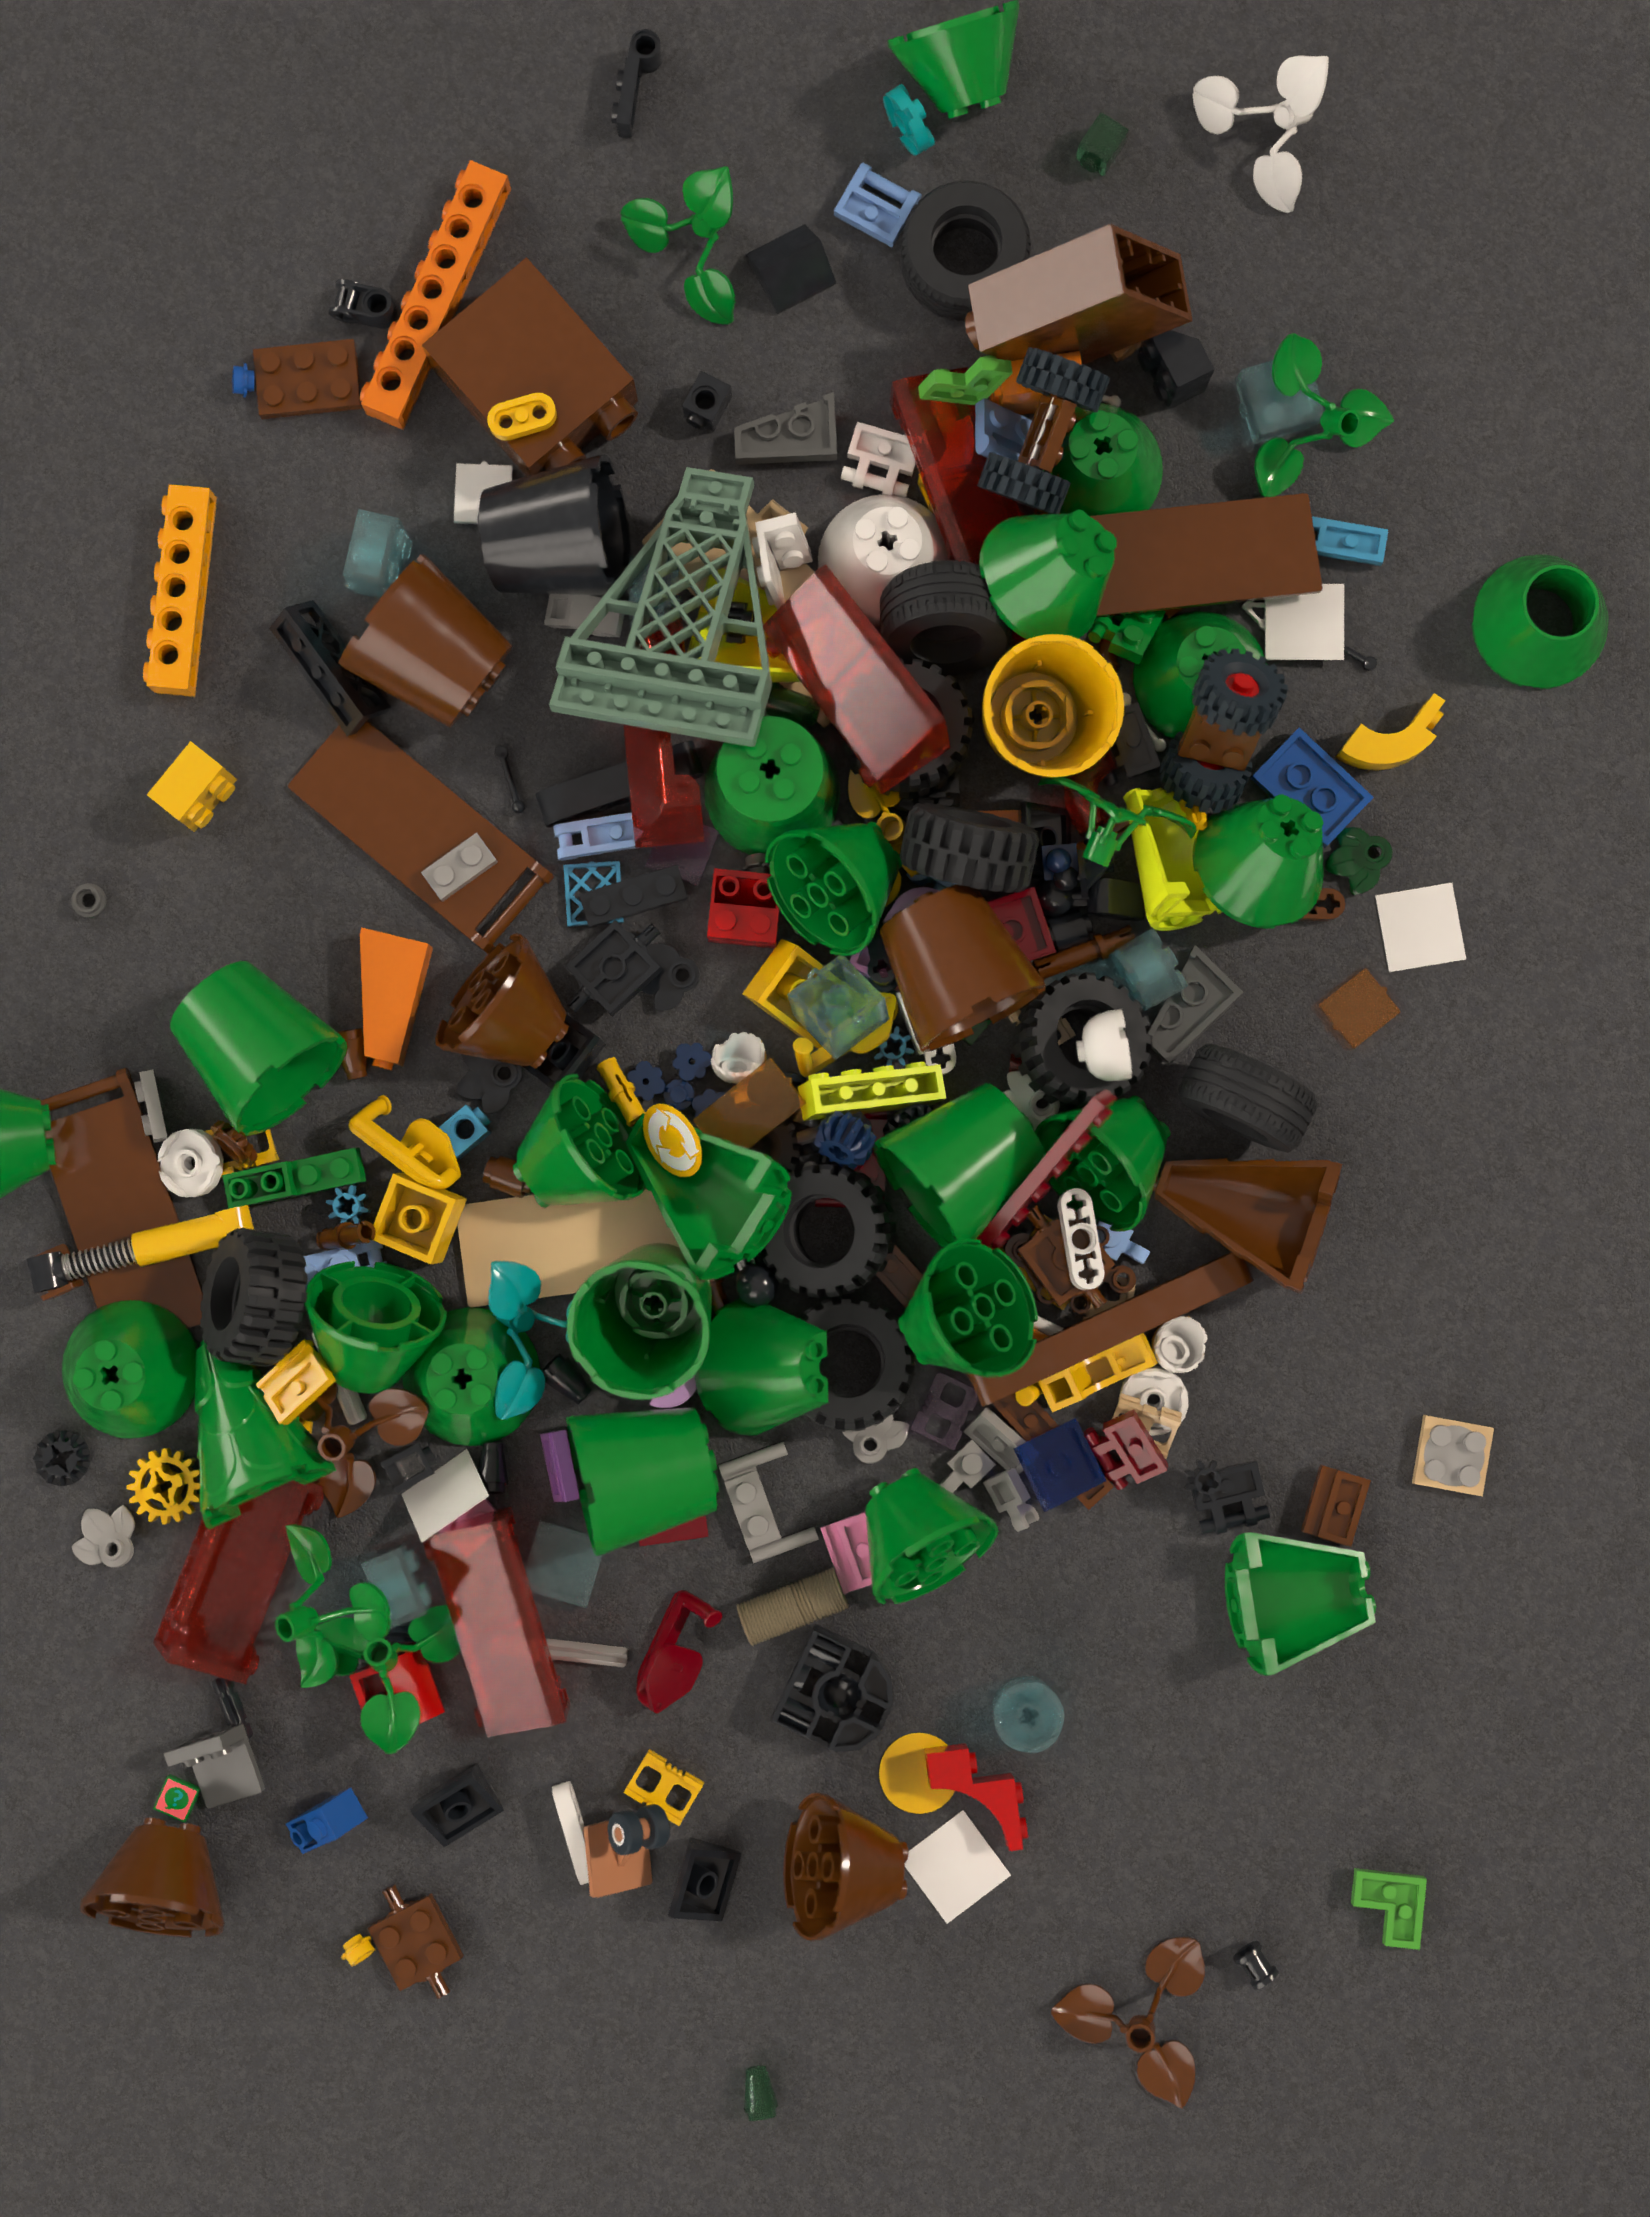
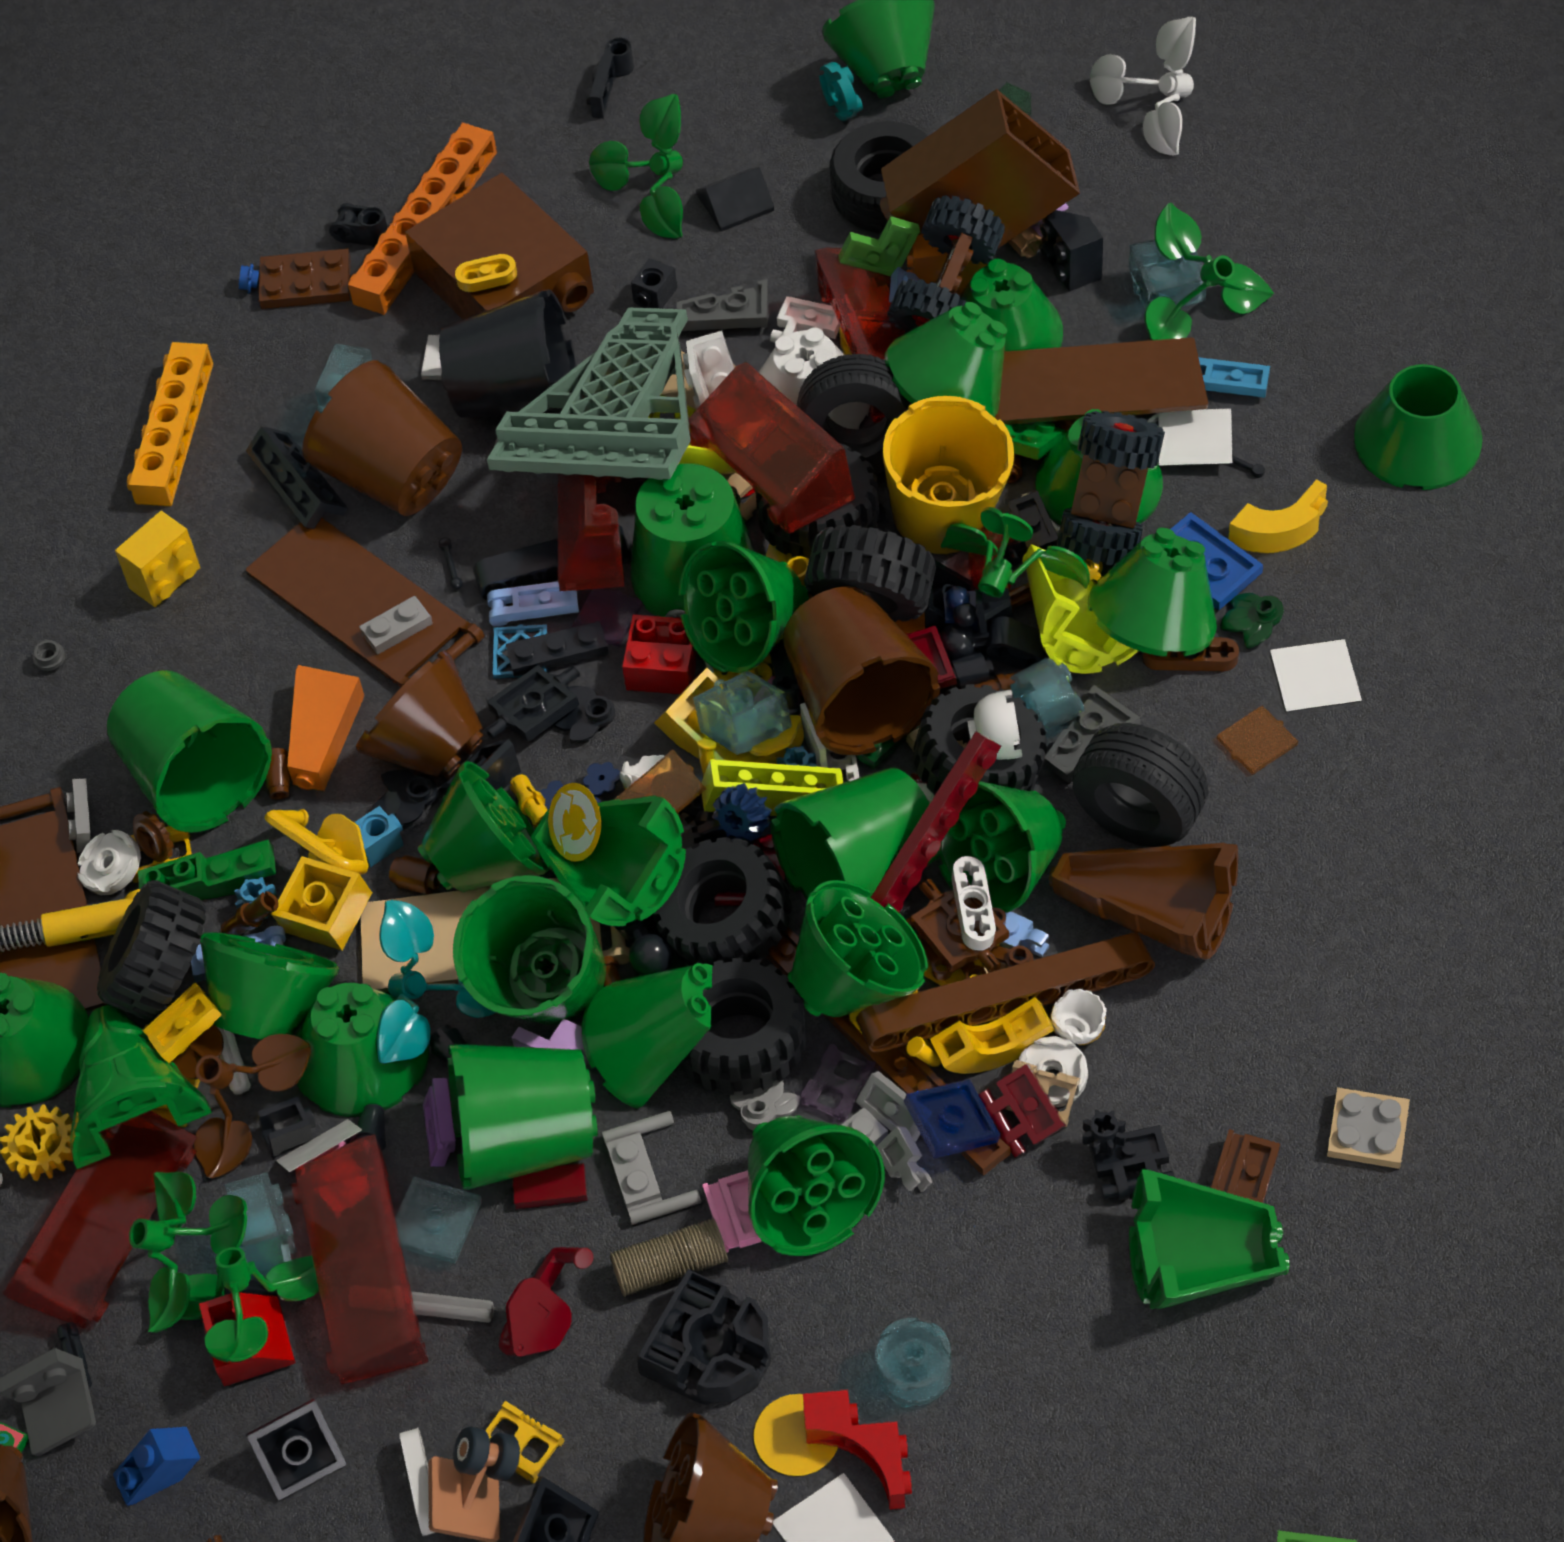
camera: 10 degrees right, 30 degrees down
medium blue plate [834,162,922,248] -> none

